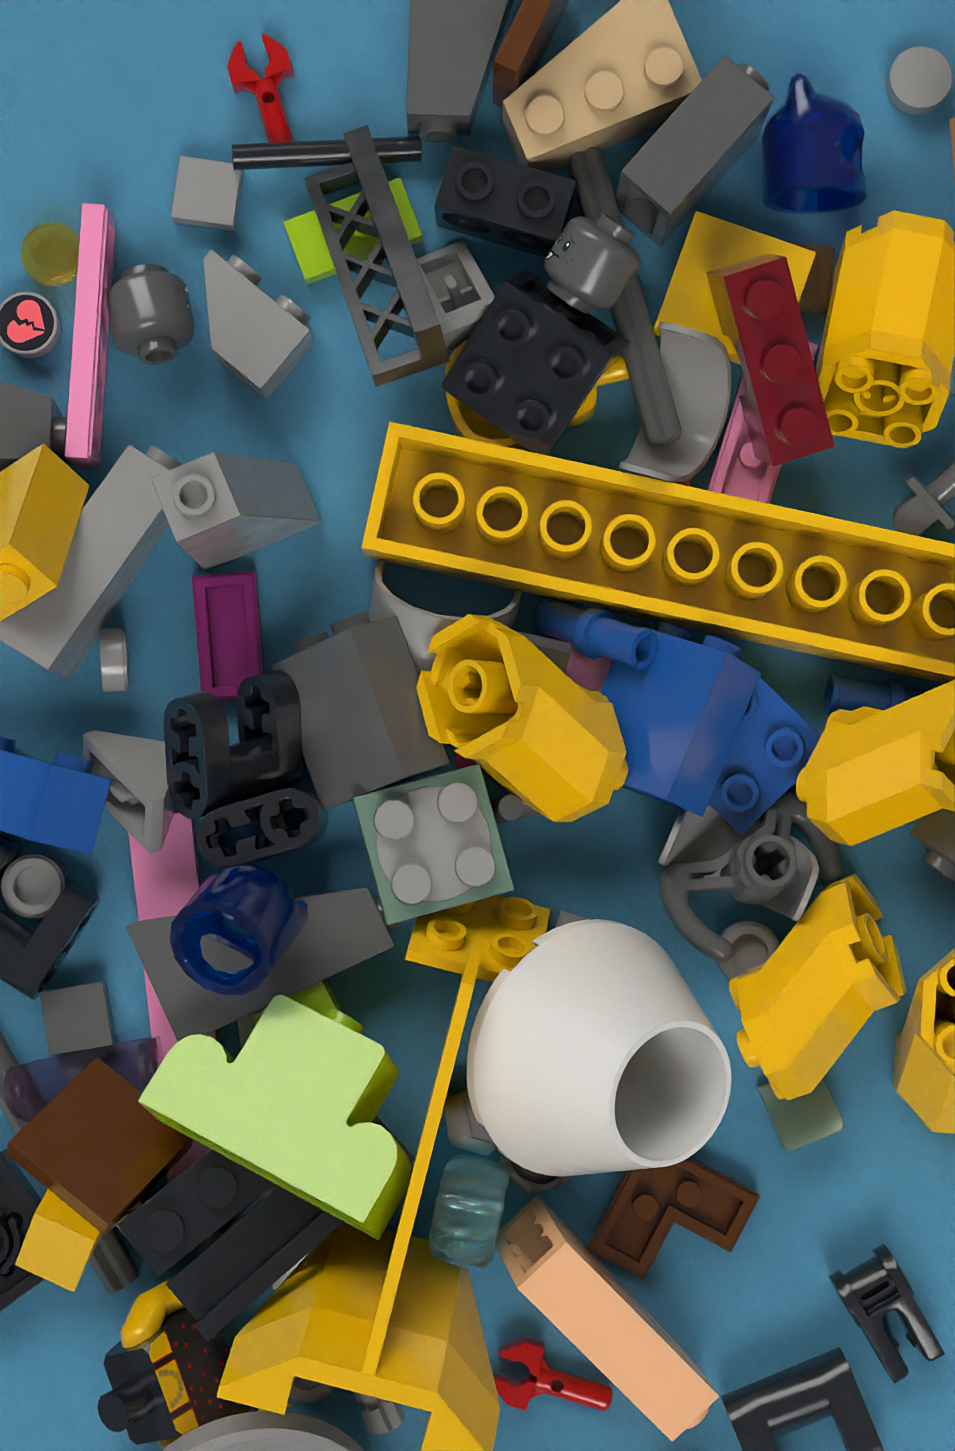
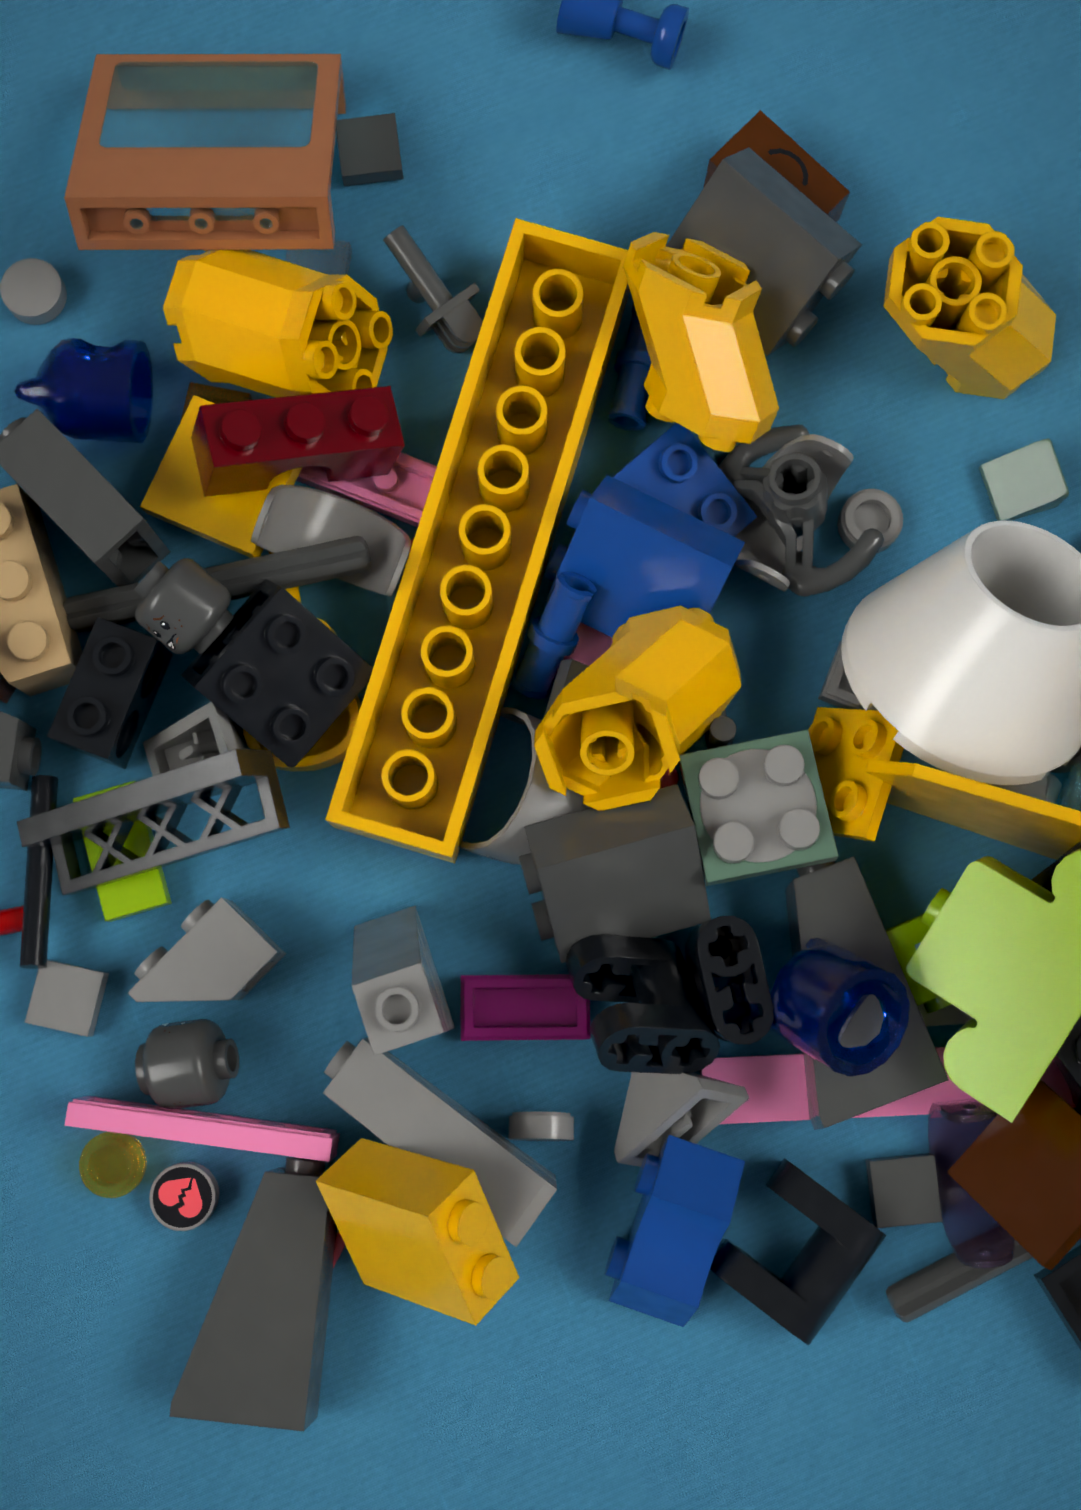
camera: 90 degrees left, 5 degrees down
light grey tile [1,854,69,918] -> none
yellow brick [729,874,907,1101] -> none

